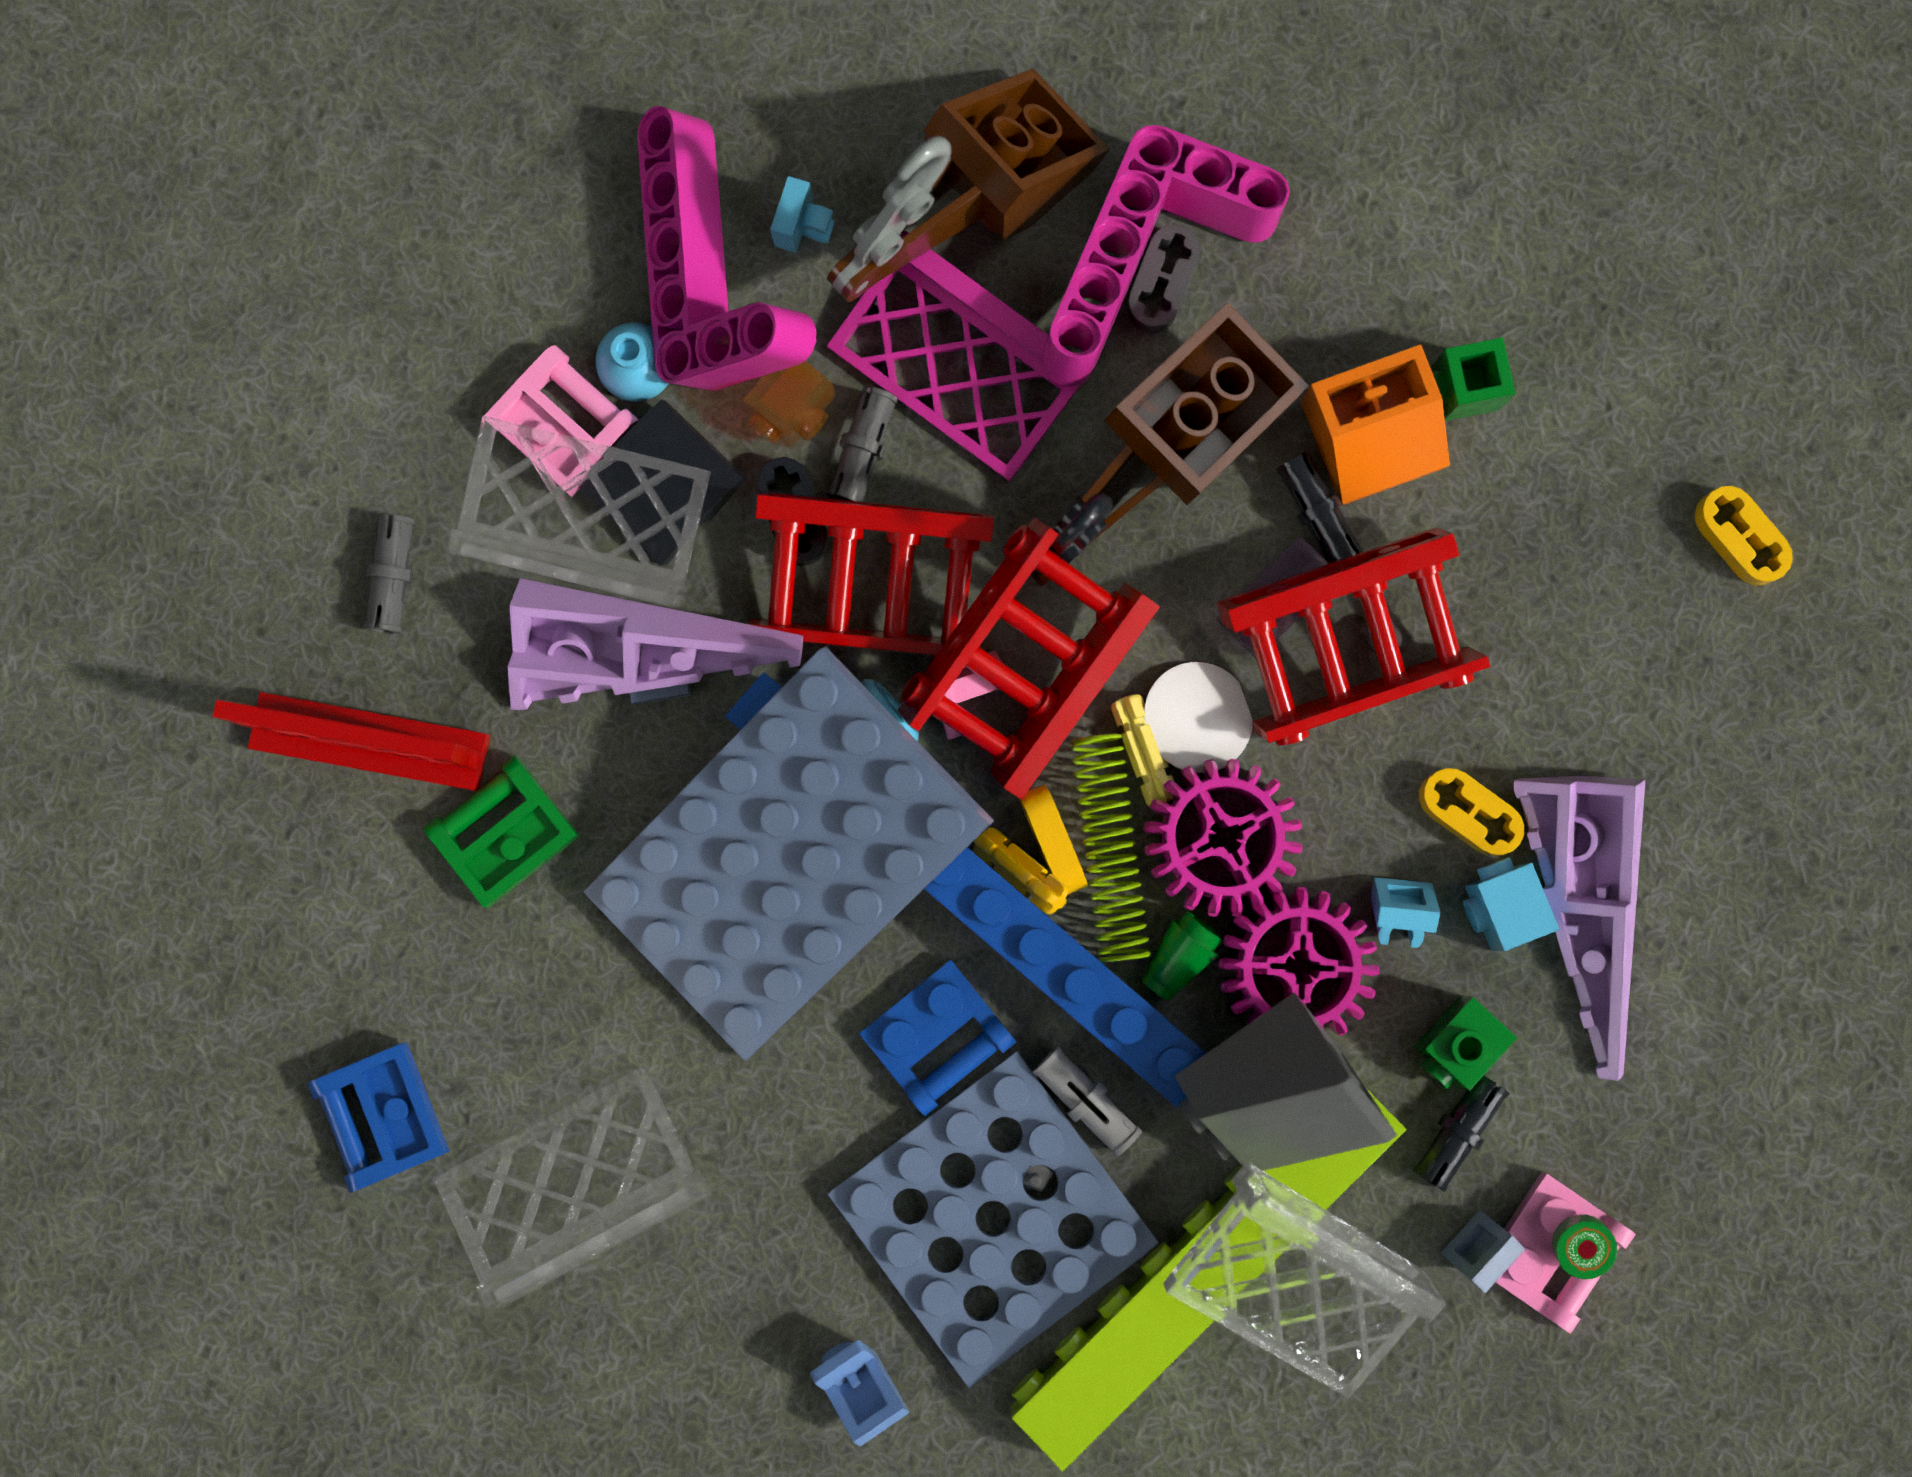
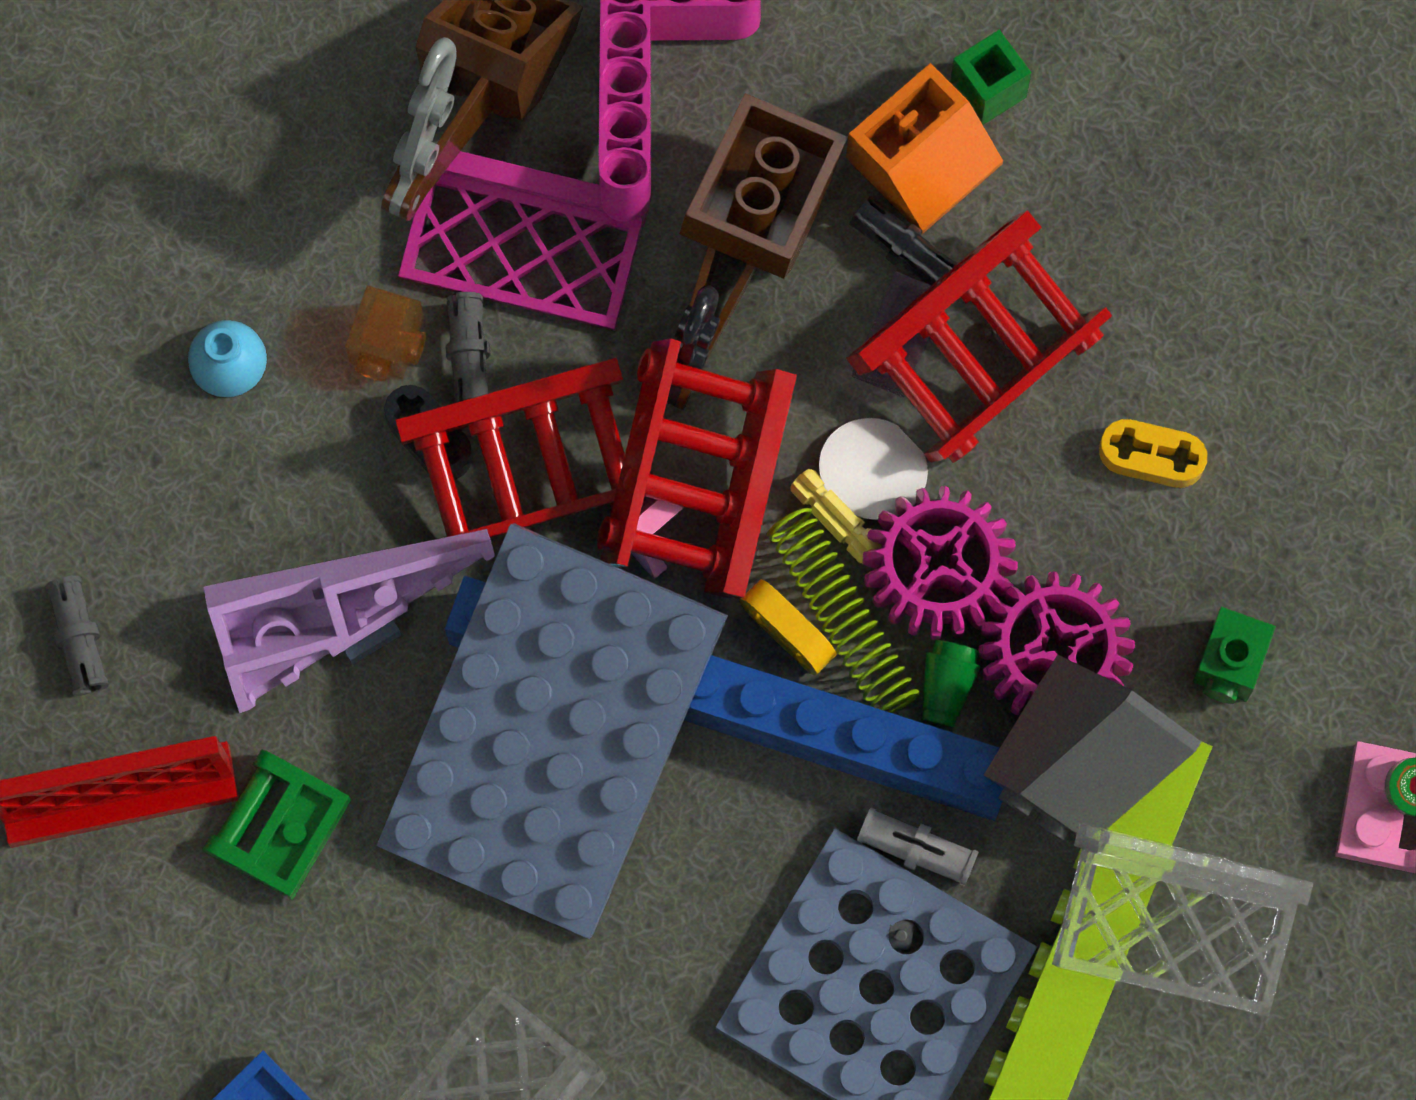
camera: 25 degrees left, 10 degrees down
clear fence [447,416,711,607] -> none
bright pink plate [483,345,639,497] -> none
black slope [578,400,747,566] -> none
dark pink beam [637,105,816,391] -> none
medium azure tile [770,176,835,253] -> none
blue plate [859,960,1017,1116] -> none
yellow axle [972,827,1069,915] -> none
dark grey beam [1127,224,1201,334] -> none
medium azure tile [1371,877,1440,948] -> none
black pin [1412,1076,1510,1192] -> none
sand blue tile [1440,1210,1525,1293] -> none
medium azure brick [1463,857,1560,951] -> none
lavender wedge [1514,776,1645,1081] -> none
yellow beam [1695,486,1793,586] -> none

